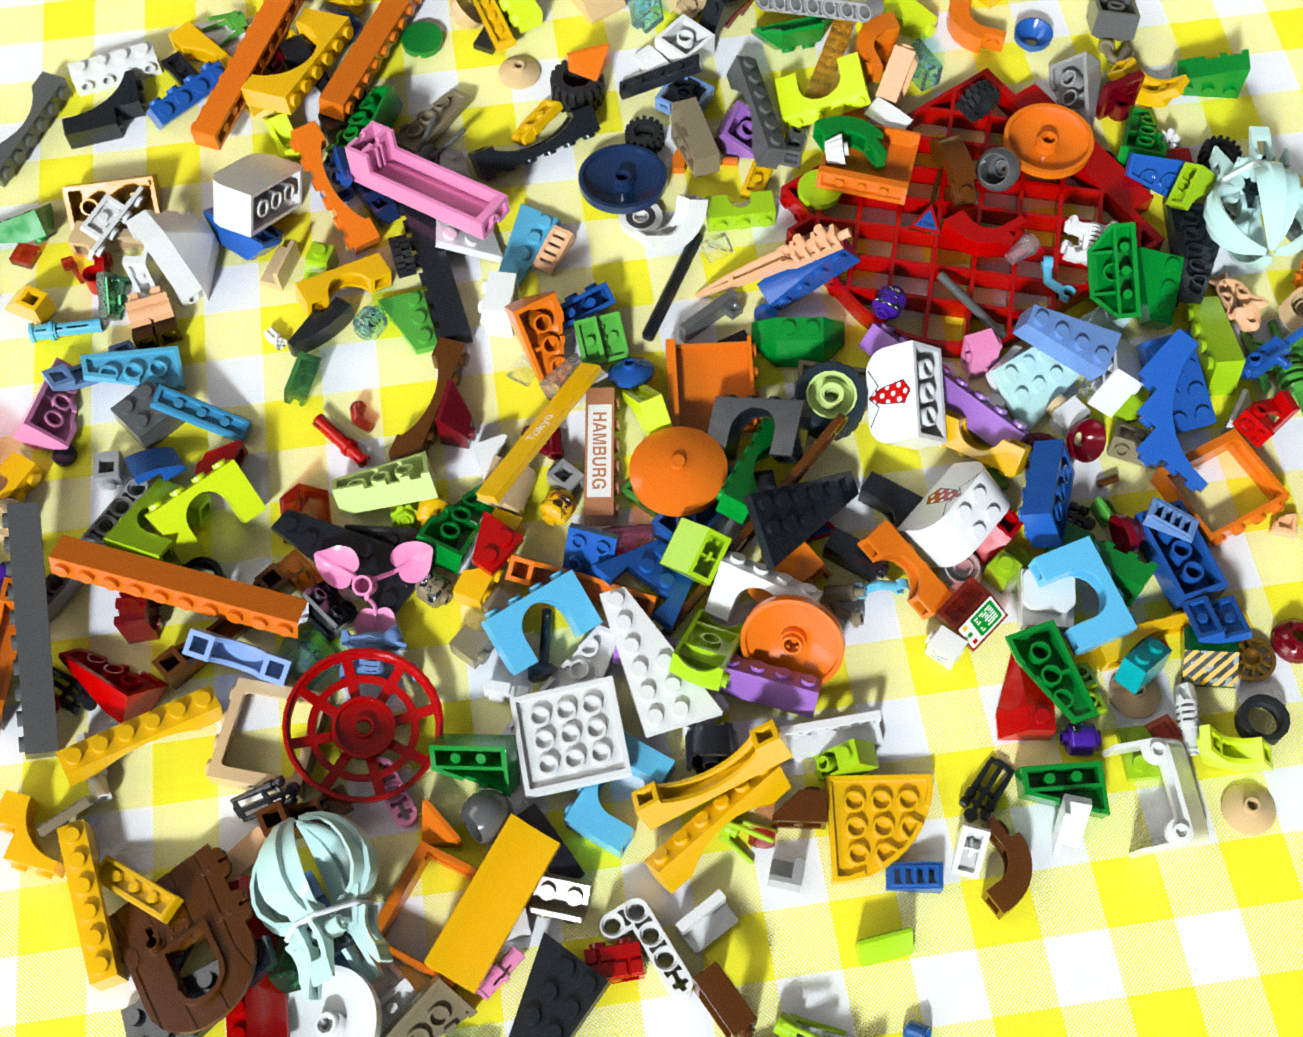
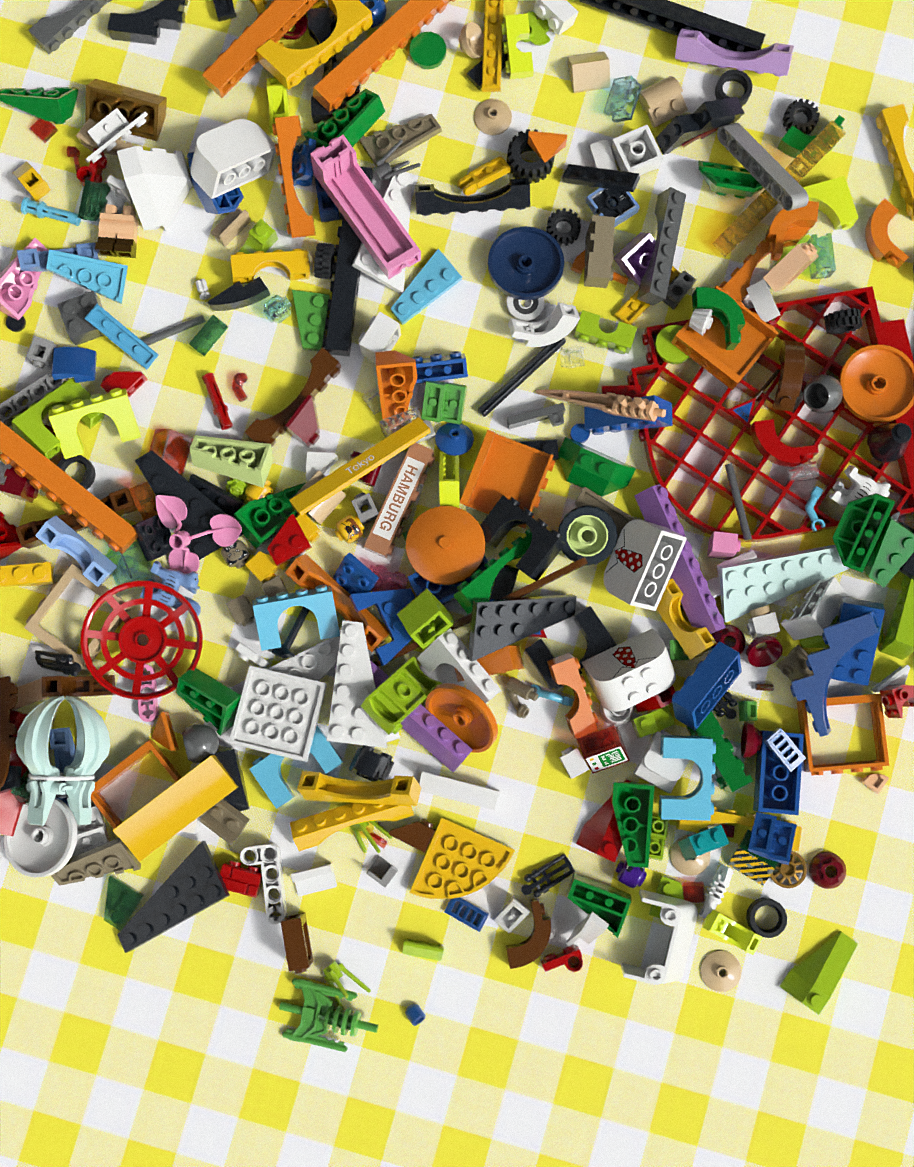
camera: 25 degrees right, 20 degrees up
blue brick [146,60,225,131] -> none
bright pink pin [477,946,525,1002] -> none
light nougat slope [532,225,574,276] -> none
neon yellow arch [775,52,871,131] -> none
lime slope [814,738,879,782] -> none
dark purple head [872,285,907,320] -> none
medium blue wedge [1012,304,1122,381] -> none
none -> dark grey bar [142,315,206,345]
none -> red plate [541,945,583,972]
none -> black cone [867,423,912,463]

